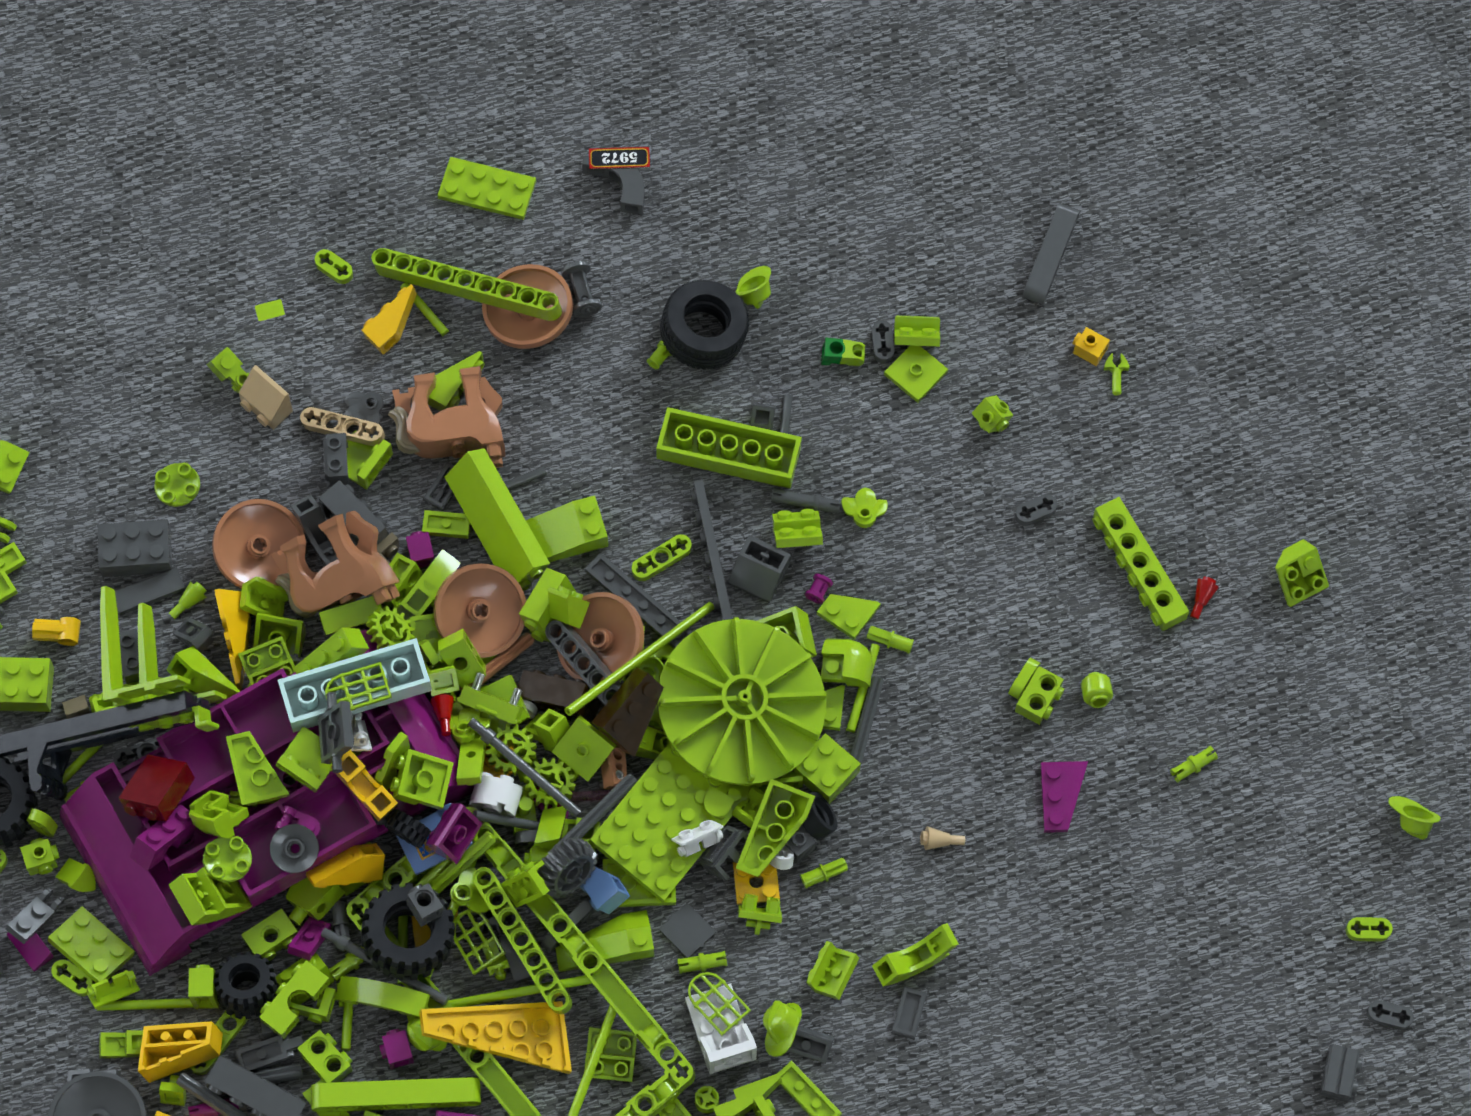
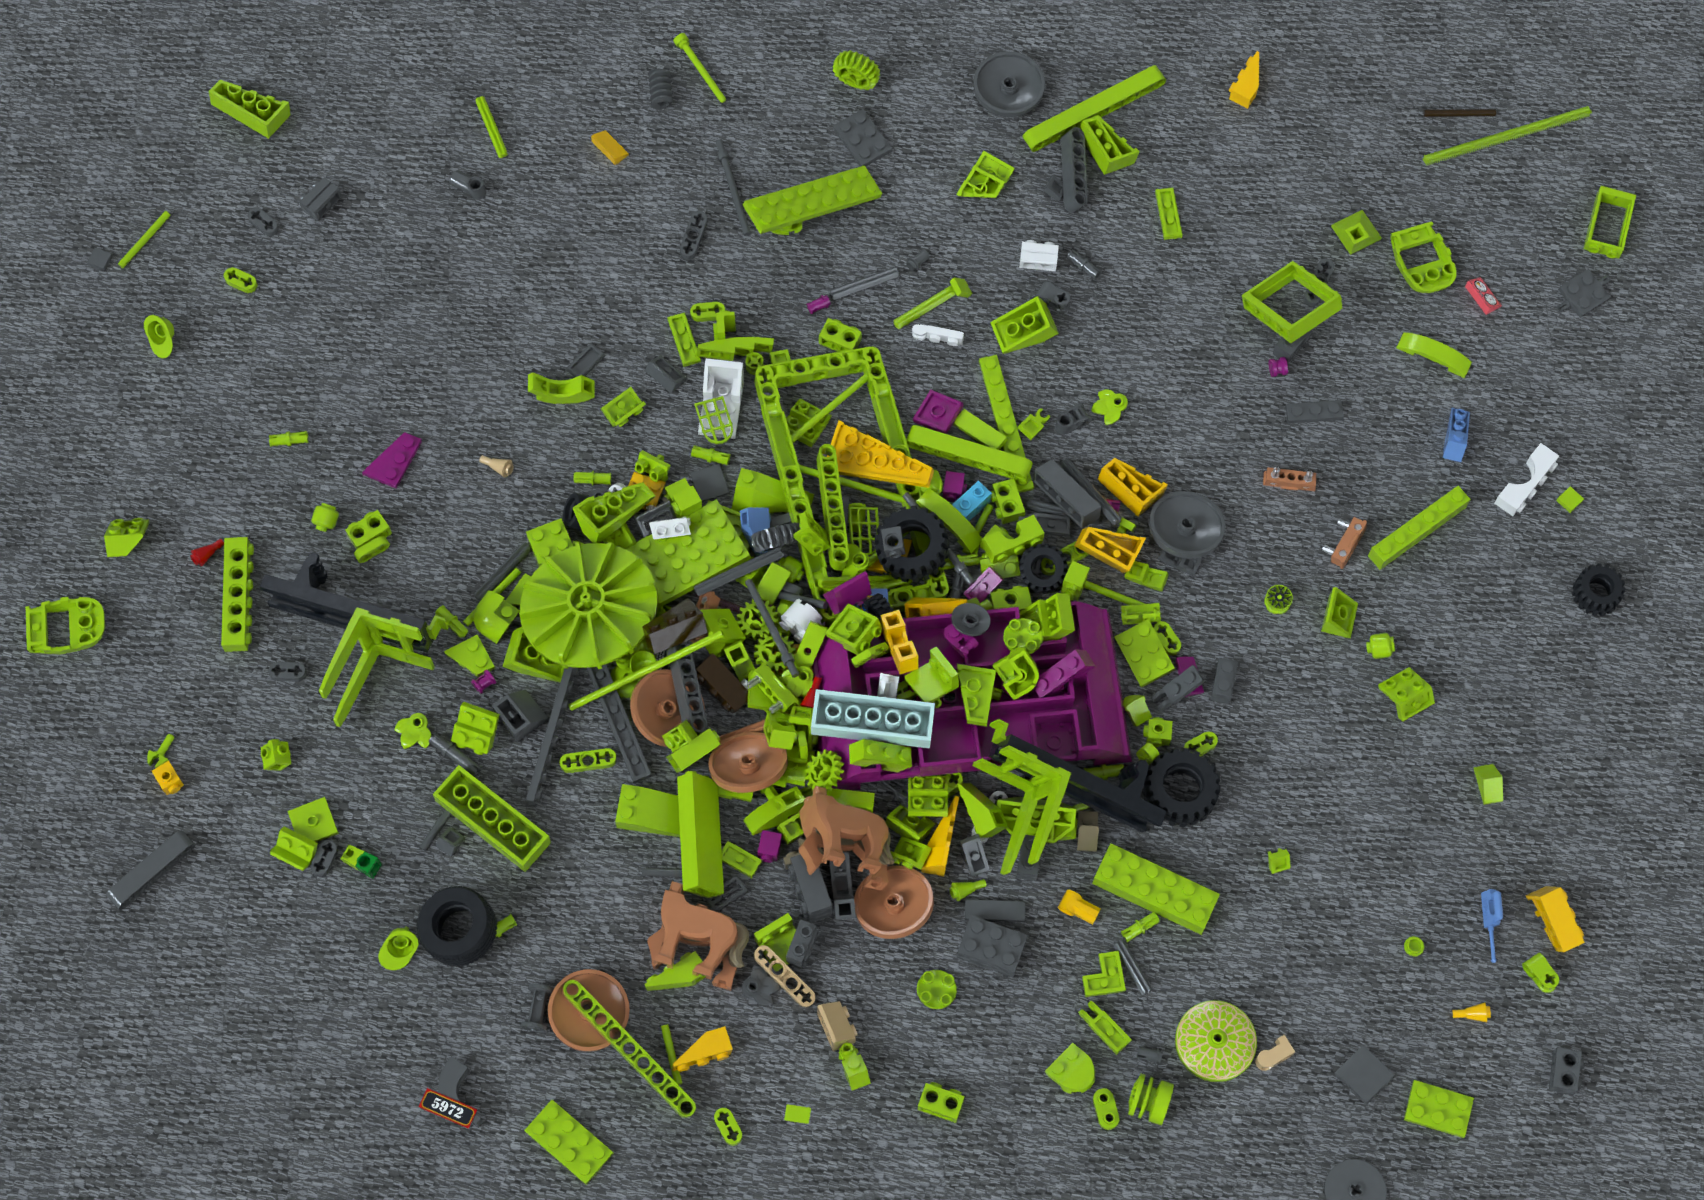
camera: 155 degrees left, 0 degrees up
dark red brick [119,754,195,822] -> none
dark grey plate [318,692,354,773] -> none
lime window [325,662,392,711] -> none
lime piece [704,786,735,817] -> none
lime piece [763,1000,802,1057] -> none
none -> lime slope [25,597,105,655]
none -> piece [259,552,449,727]
none -> lime brick [664,478,702,518]
none -> lime brick [917,1082,965,1123]
none -> medium azure brick [952,481,992,521]

